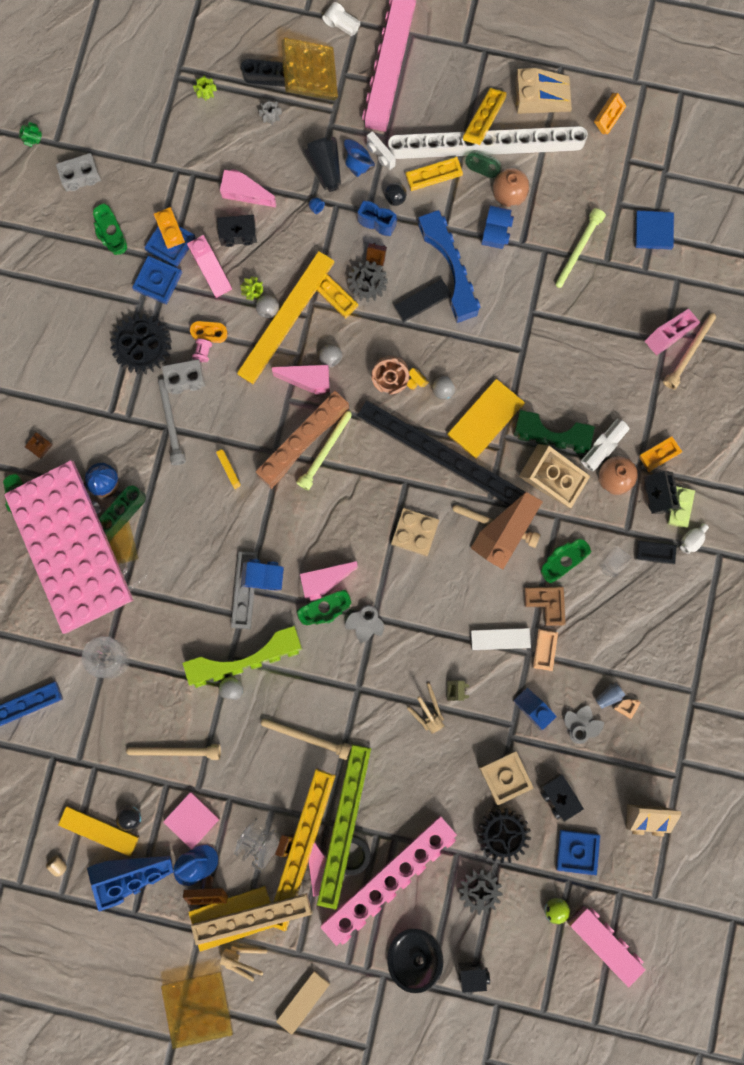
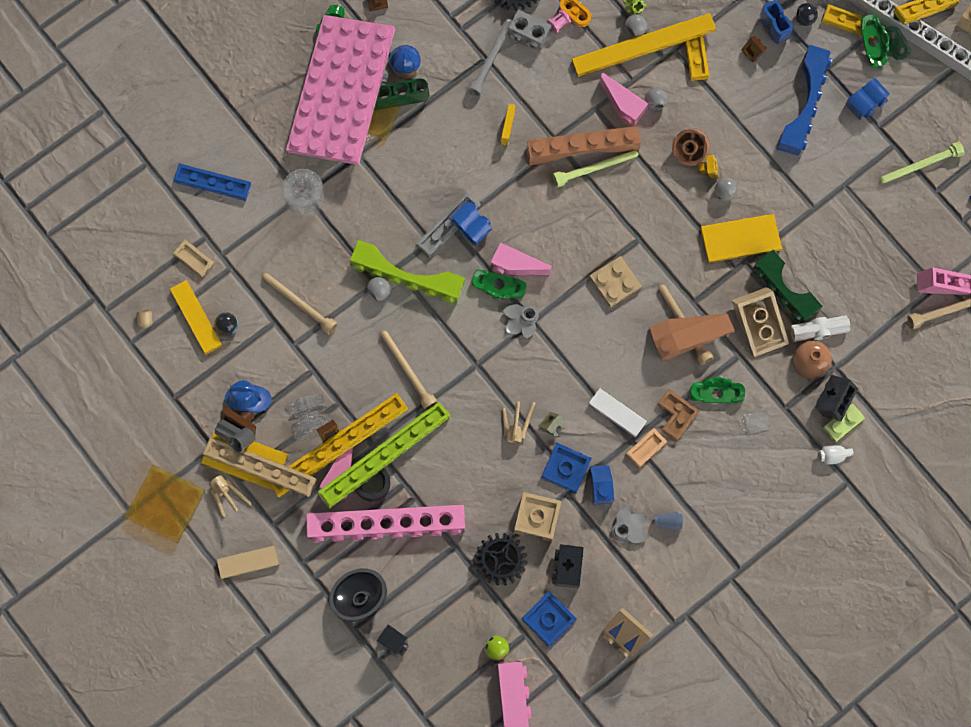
camera: 30 degrees right, 5 degrees down
blue wedge [87,856,174,911] -> none
bright pink tile [163,792,220,850] -> none
dark grey gear [347,261,388,302] -> none
black plate [357,400,525,506] -> none
black tile [394,279,451,323] -> none
dark grey gear [458,869,503,915] -> none
nougat cylinder [493,168,529,207] -> none
light nougat tile [613,699,641,719] -> none
black tile [636,541,677,565] -> none
light orange plate [639,436,682,472] -> none
none -> tan tile [173,240,214,278]
none -> dark grey piece [215,419,255,452]
none -> blue tile [541,442,592,494]
none -> green piece [860,14,890,68]

